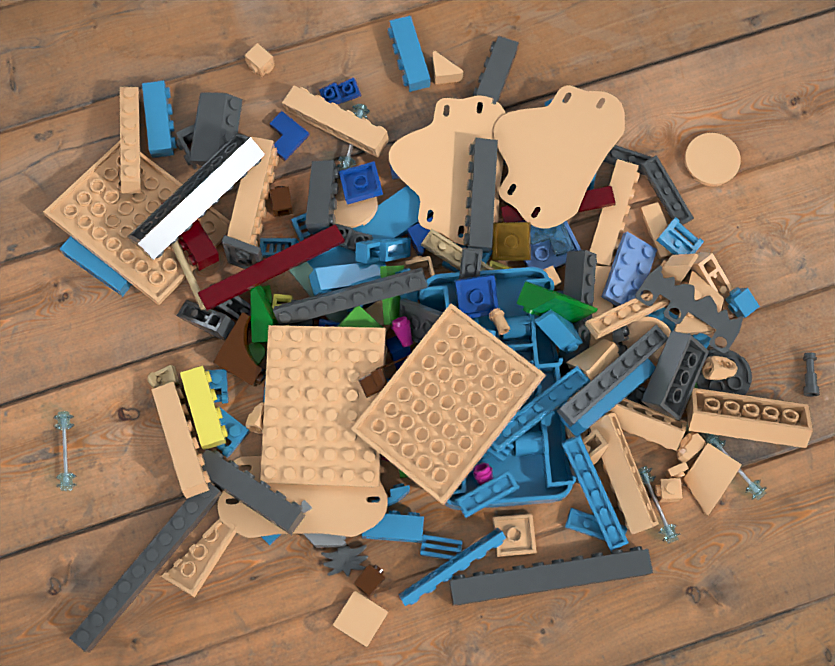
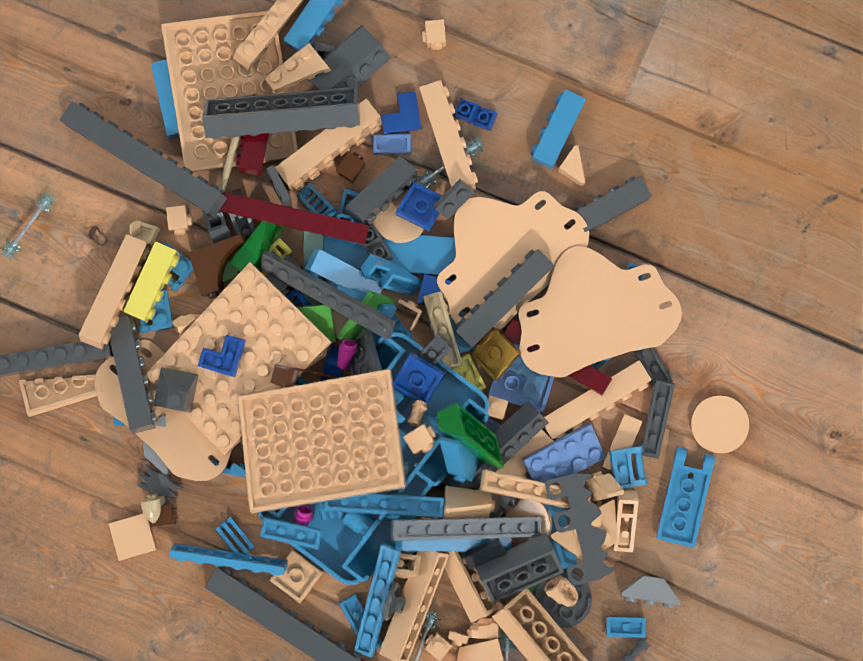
camera: 50 degrees right, 10 degrees up
dark azure brick [362,511,424,543] -> none
dark azure brick [725,287,760,318] -> none
none -> dark grey brick [60,101,227,218]
none -> tan plate [141,493,166,523]
none -> dark grey slope [154,367,199,413]
none -> light nougat brick [166,205,193,235]
none -> blue tile [198,334,246,377]
none -> light nougat wing [264,43,331,94]
none -> medium blue tile [373,134,411,155]
none -> dark grey piece [382,583,406,621]
none -> light nougat brick [404,424,436,454]
none -> dark grey plate [433,179,475,219]
none -> black tile [462,538,506,569]
none -> dark azure plate [606,617,646,638]
none -> light grey slope [620,575,680,608]
none -> dark azure hinge [656,446,715,548]

